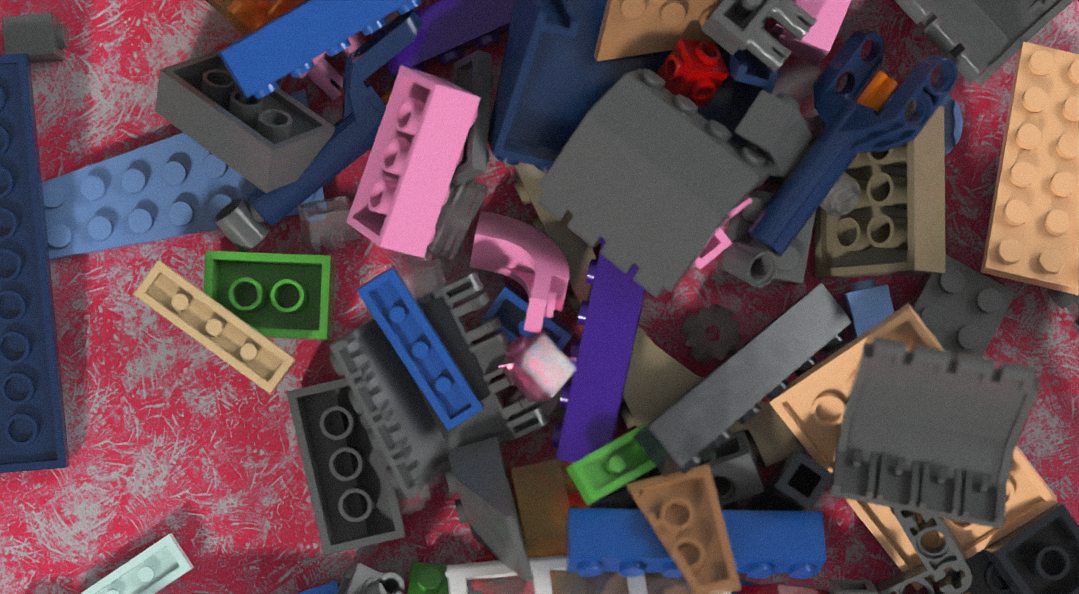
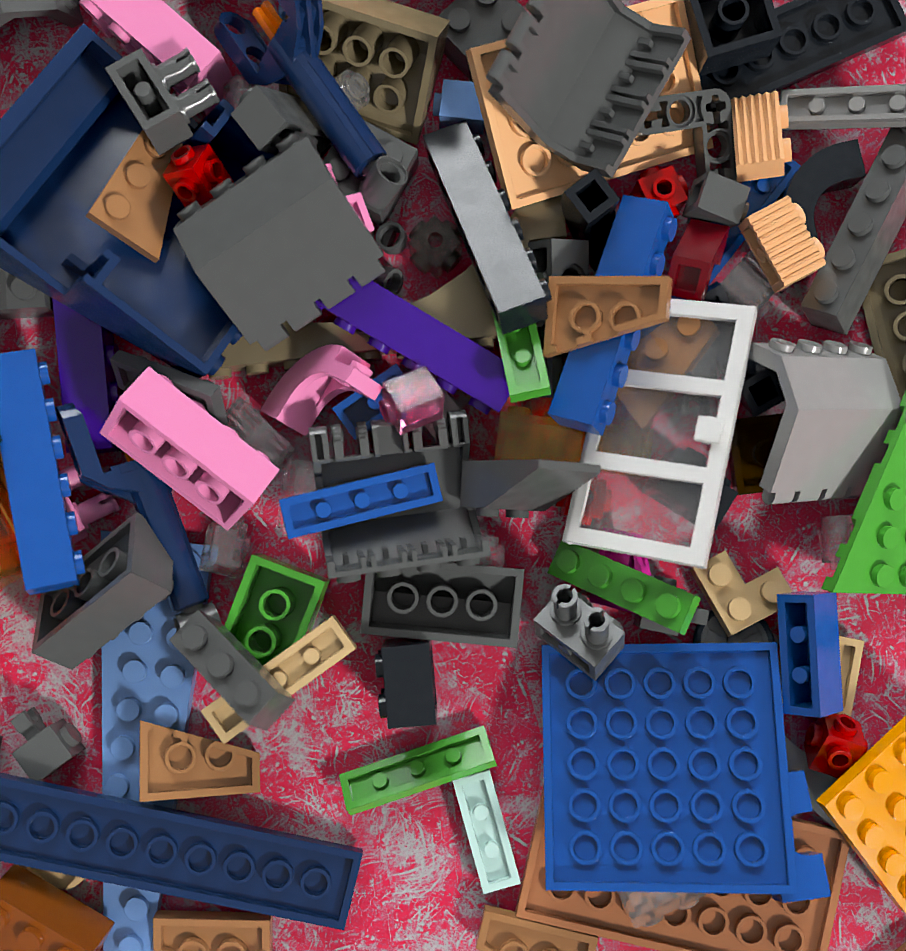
camera: 70 degrees left, 0 degrees up
none -> dark grey brick [10,707,86,781]
none -> medium nougat wing [139,720,260,802]
none -> dark grey brick [170,610,295,731]
none -> bright green plate [339,725,497,816]
none -> dark grey hinge [373,266,404,295]
none -> black brick [375,638,438,729]
none -> dark grey hinge [376,221,408,255]
none -> red brick [630,165,689,218]

